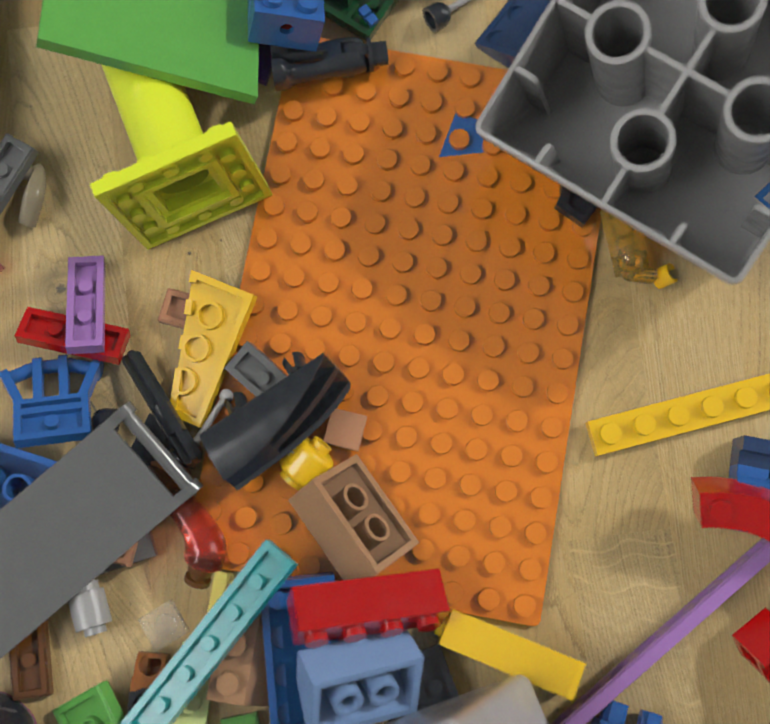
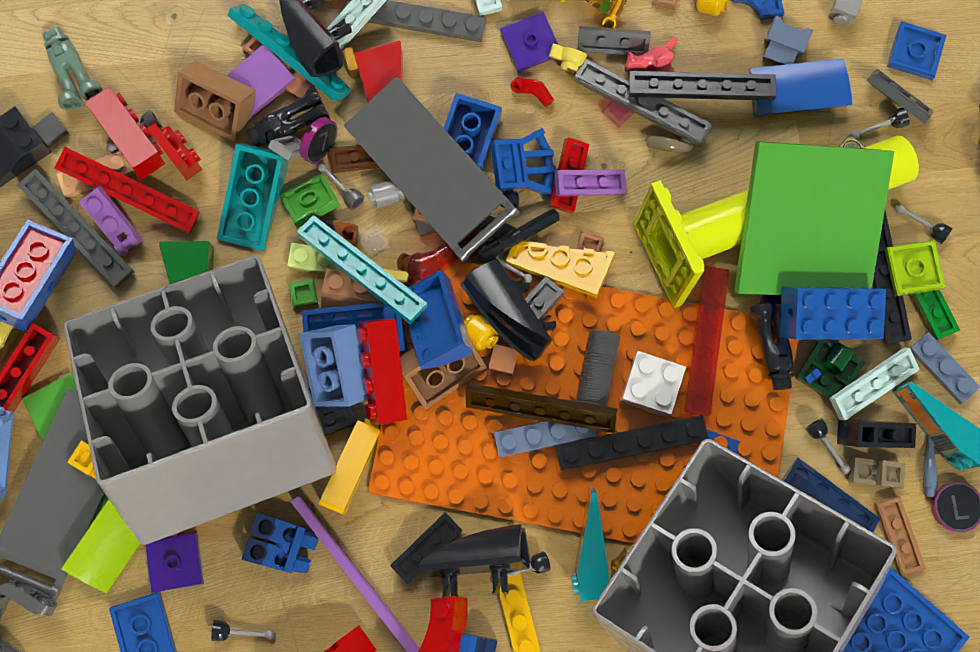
camera: 90 degrees right, 0 degrees up
none -> hinge [318,163,365,210]
none -> black plate [390,512,463,584]
none -> blue slope [407,270,474,369]
none -> black piece [419,524,530,597]
none -> dark brown plate [466,383,618,433]
none -> black hinge [490,551,551,582]
none -> sand blue plate [494,421,598,458]
none -> black plate [555,415,708,470]
none -> teal slope [571,487,610,602]
none -> dark grey piece [575,330,620,407]
none -> white brick [620,351,686,418]
none -> clear red plate [684,266,730,416]

